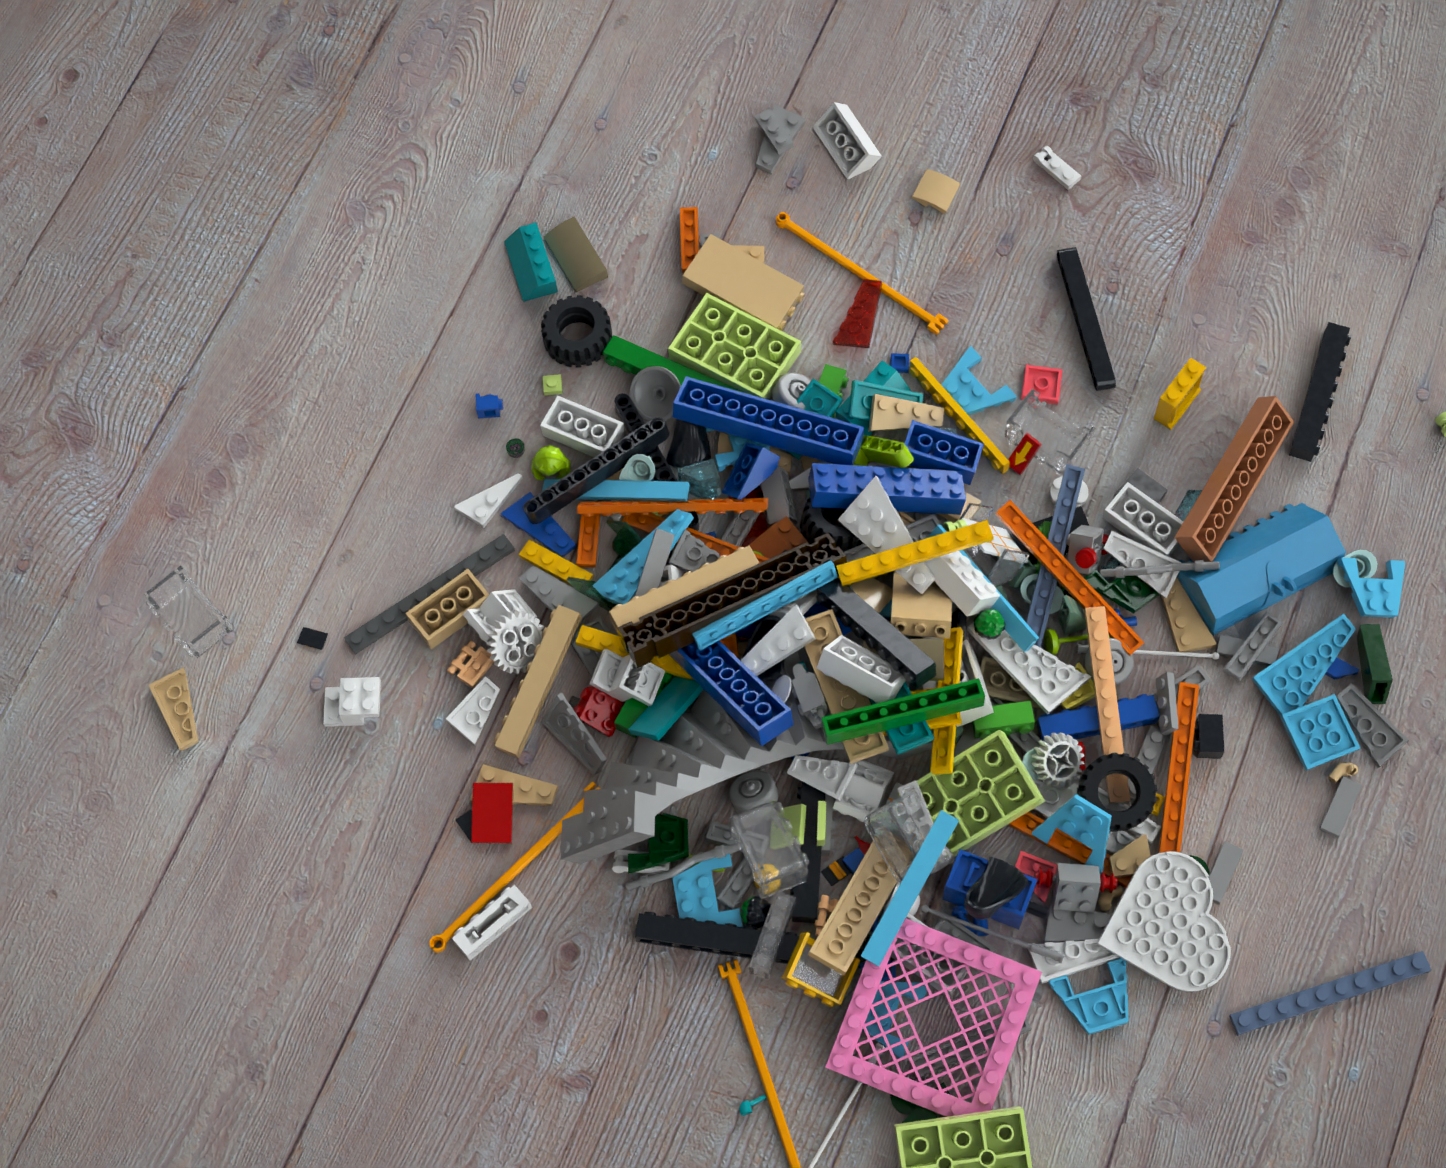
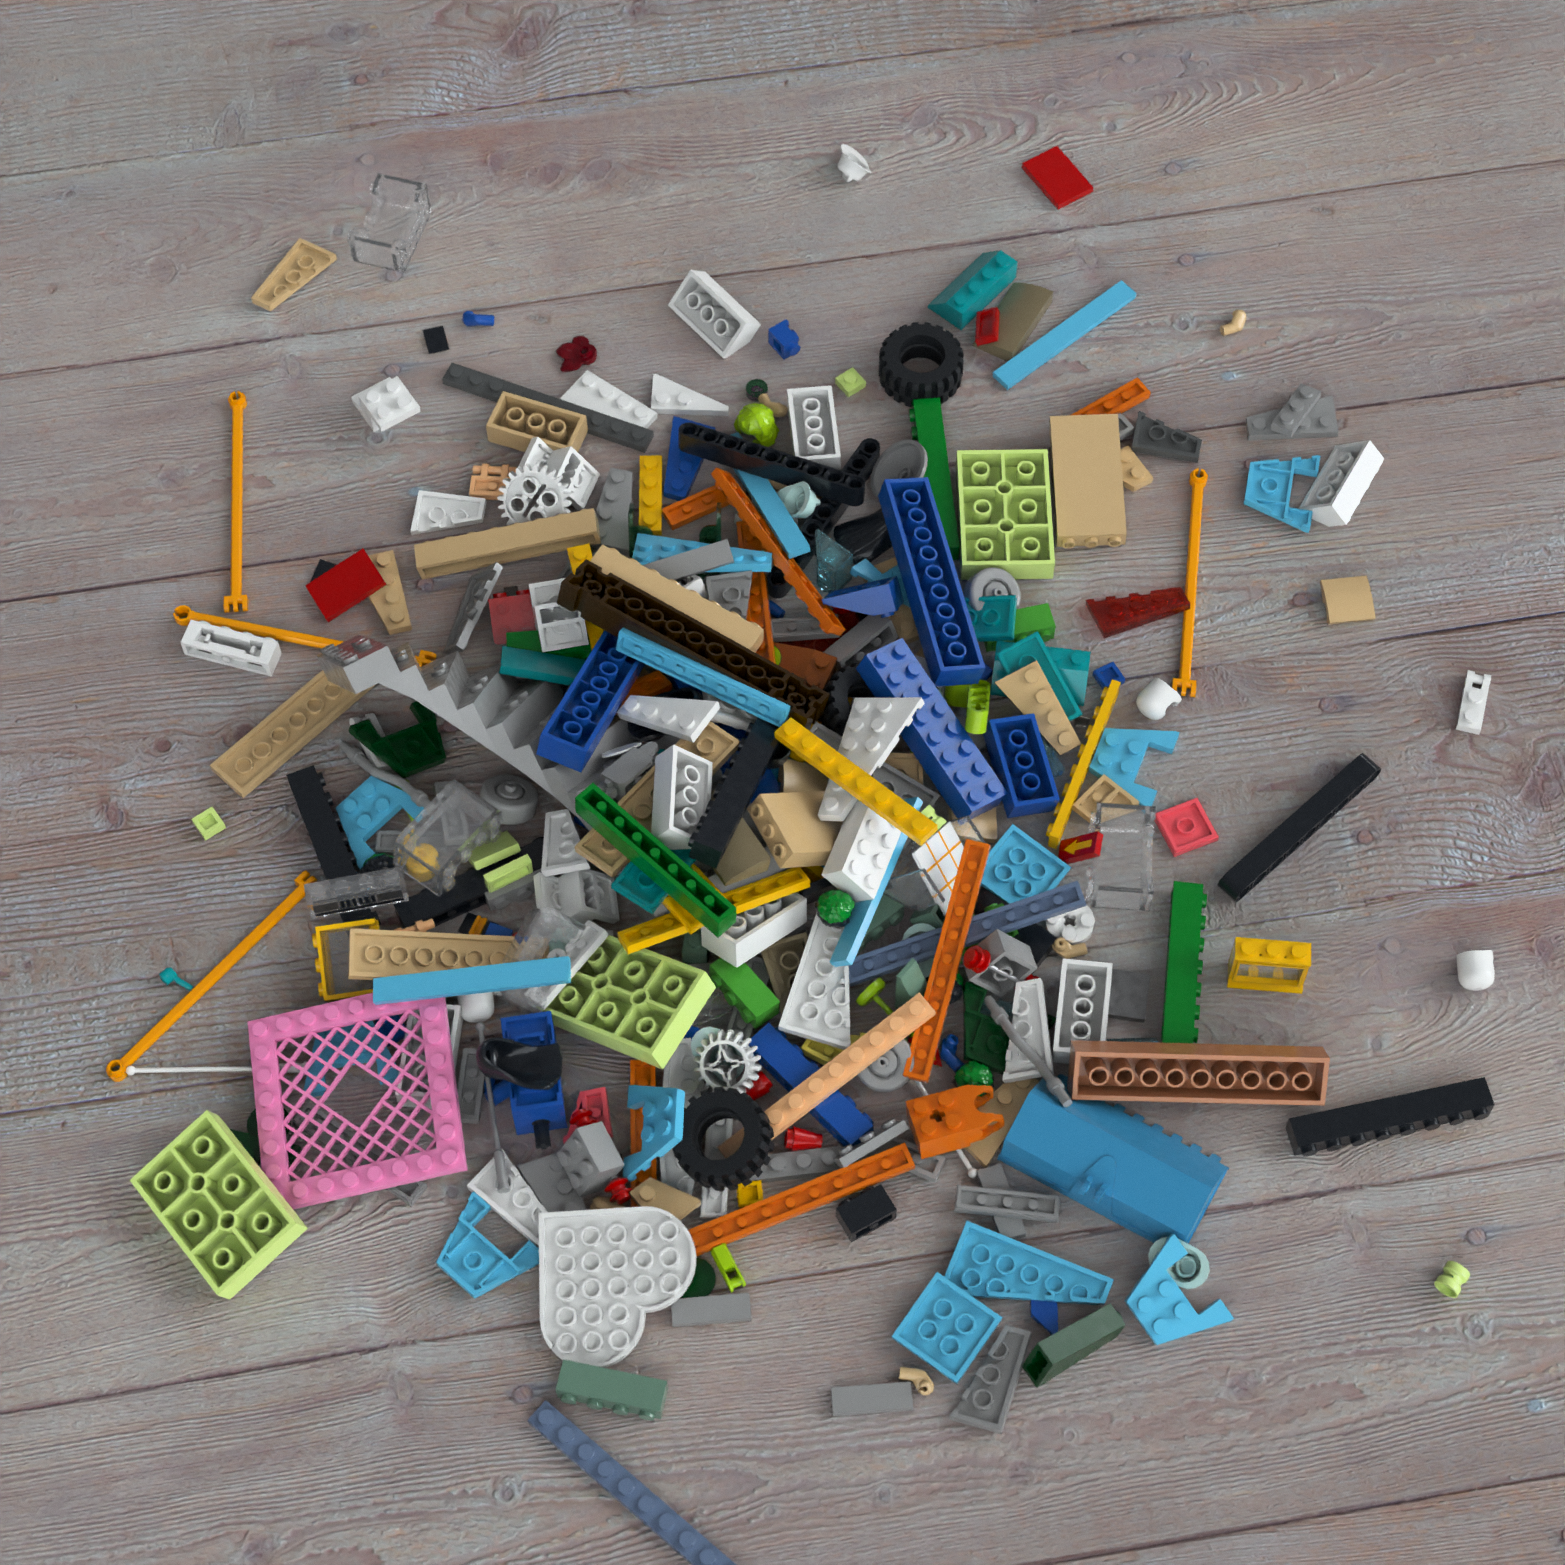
camera: 55 degrees right, 5 degrees down
none -> yellowish green plate [192,807,226,841]
none -> tan plate [210,670,377,798]
none -> light orange hinge [224,391,248,613]
none -> blue arm [462,311,495,327]
none -> dark red plate [556,336,597,372]
none -> sand green brick [556,1359,668,1421]
none -> white wing [560,370,657,429]
none -> white slope [668,270,761,359]
none -> lime bar [710,1244,746,1293]
none -> tan arm [758,393,788,417]
none -> red cone [784,1126,823,1151]
none -> white piece [837,144,871,182]
none -> orange brick [905,1085,1004,1159]
none -> green piece [952,1061,994,1096]
none -> red tile [975,307,1000,346]
none -> medium azure plate [981,824,1071,904]
none -> medium azure tile [993,280,1136,390]
none -> red tile [1022,146,1093,210]
none -> tan arm [1052,937,1087,959]
none -> tan wing [1072,774,1139,824]
none -> dark grey wing [1131,411,1202,463]
none -> white helmet [1136,678,1182,720]
none -> green brick [1161,881,1207,1043]
none -> tan arm [1220,309,1247,336]
none -> medium azure wing [1243,455,1320,533]
none -> white helmet [1456,950,1495,991]

